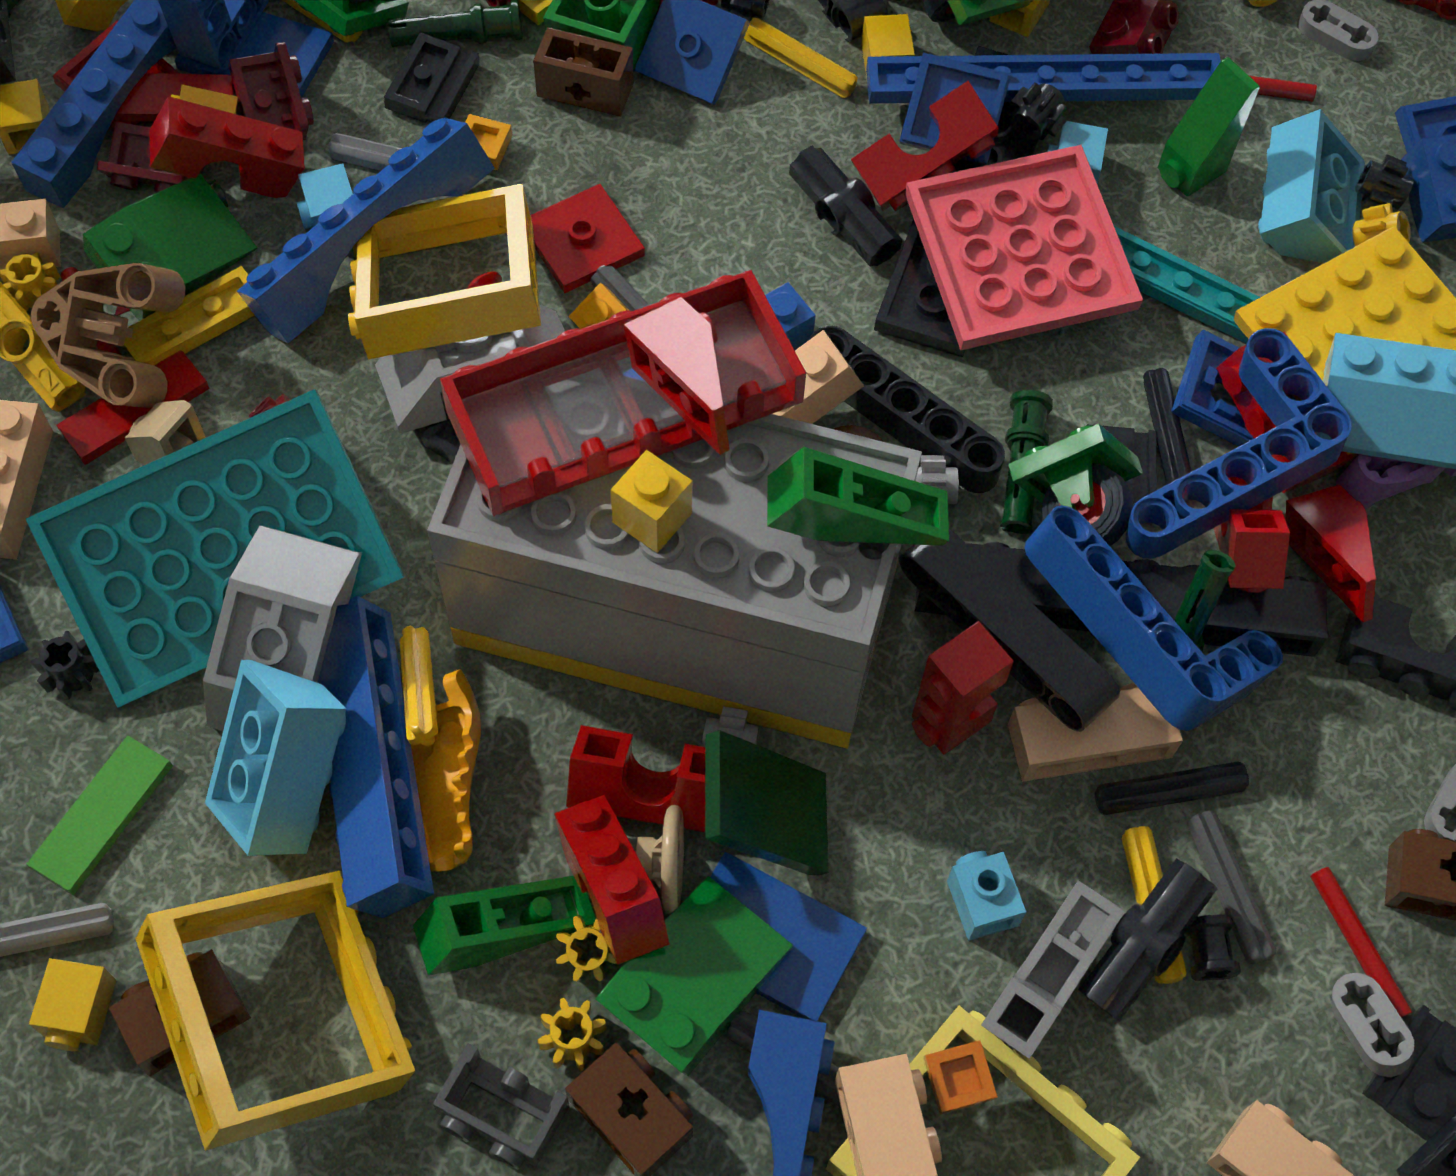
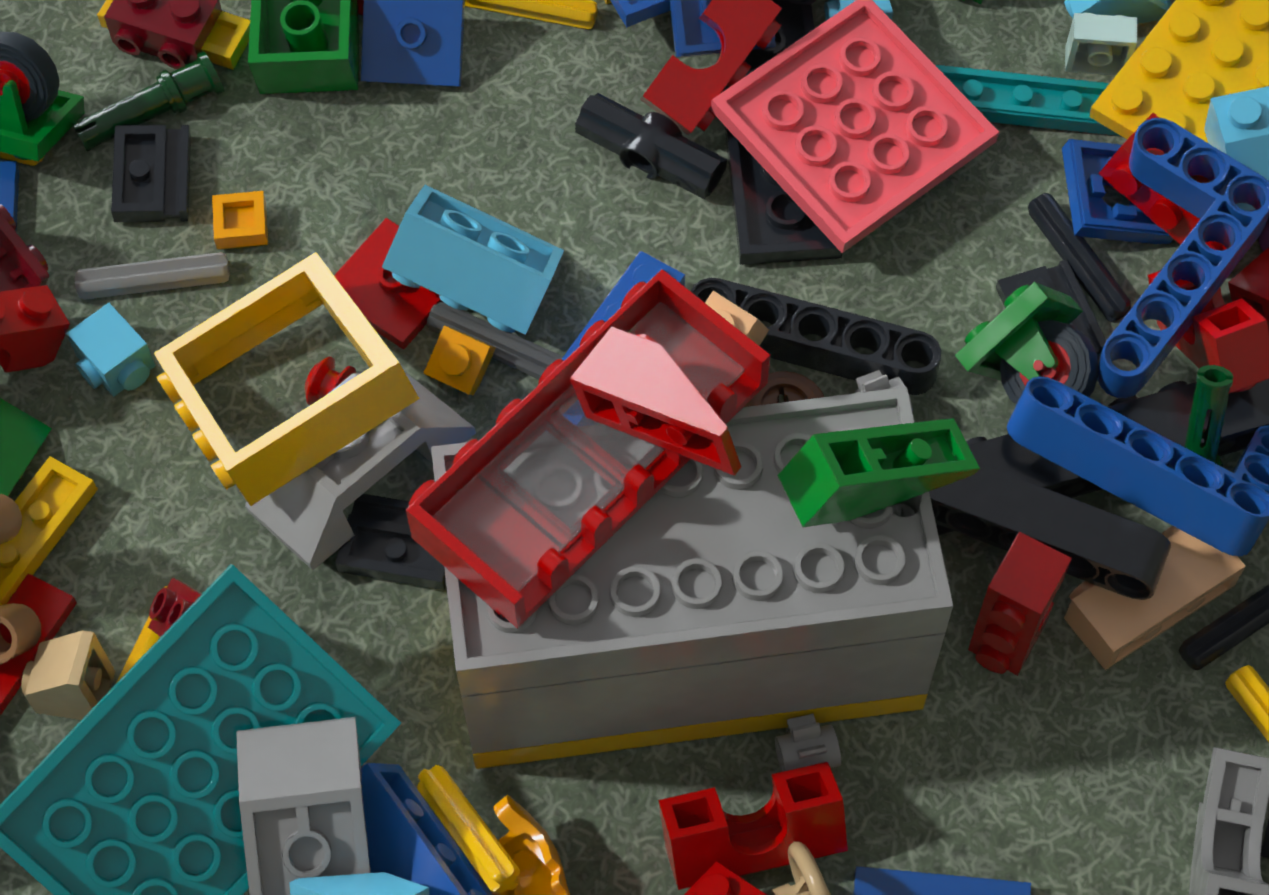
camera: 20 degrees left, 0 degrees up
blue arch [237,118,495,343] -> none
reddish brown brick [533,27,634,117] -> none
yellow brick [611,450,693,553] -> none
dark green tile [705,730,829,875] -> none
medium azure brick [947,851,1026,941] -> none
dark green pin [1000,390,1053,534] -> none
none -> medium azure slope [382,185,564,335]
none -> light aqua piece [1065,13,1137,76]

